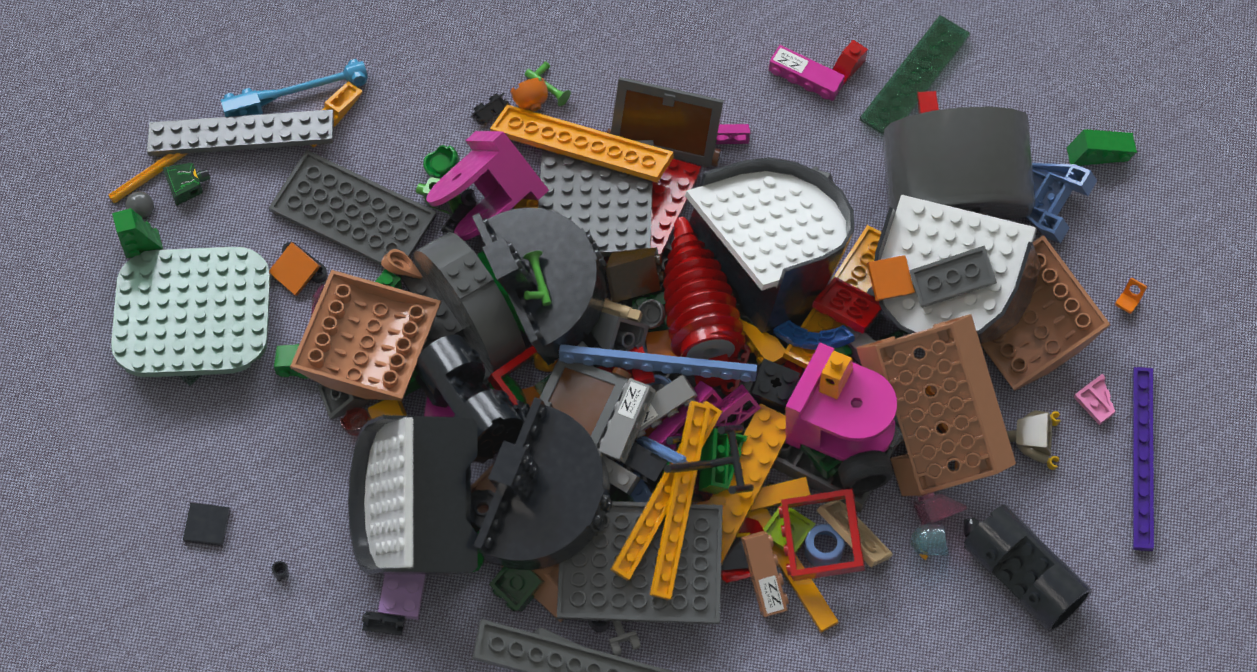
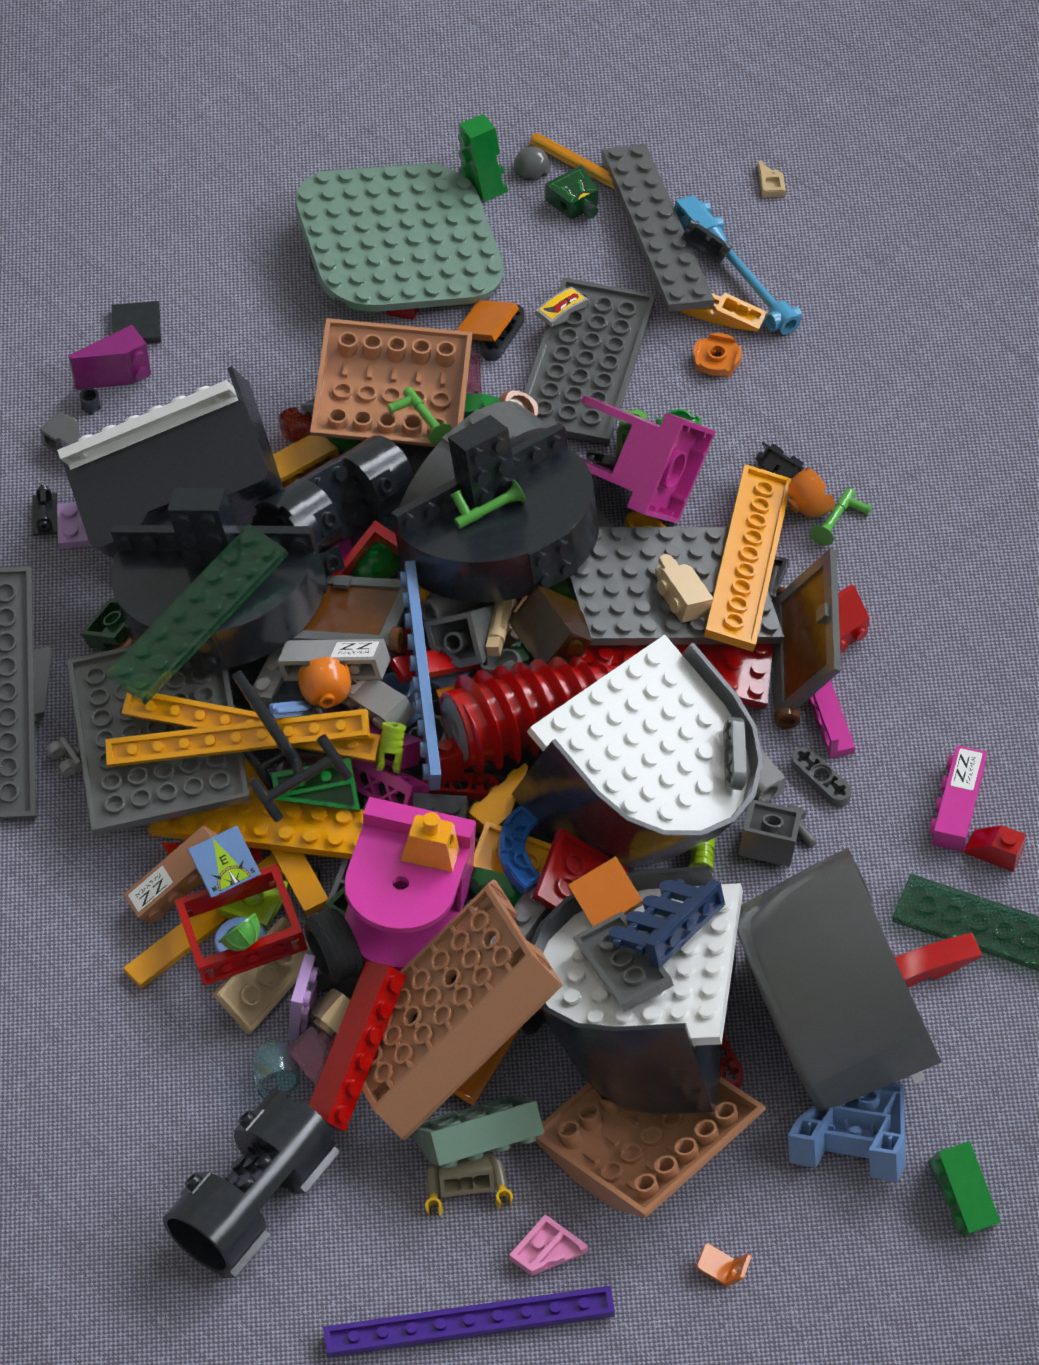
camera: 80 degrees right, 10 degrees down
none -> dark grey slope [40,411,80,455]
none -> magenta slope [68,325,151,390]
none -> clear green plate [106,524,288,705]
none -> medium blue tile [188,825,261,898]
none -> bright green piece [218,913,260,951]
none -> lavender plate [288,954,319,1043]
none -> orange cylinder [298,657,351,708]
none -> red brick [309,961,407,1132]
none -> tan hinge [310,988,350,1036]
none -> lime hinge [376,722,406,773]
none -> bright green piece [387,387,452,444]
none -> sand green slope [411,1095,545,1169]
none -> slope [535,286,588,327]
none -> dark blue fence [609,879,725,968]
none -> tan hinge [654,554,714,623]
none -> black hinge [681,220,732,264]
none -> orange plate [693,333,742,378]
none -> dark grey beam [723,716,747,790]
none -> tan tile [757,161,786,198]
none -> dark grey beam [791,747,851,807]

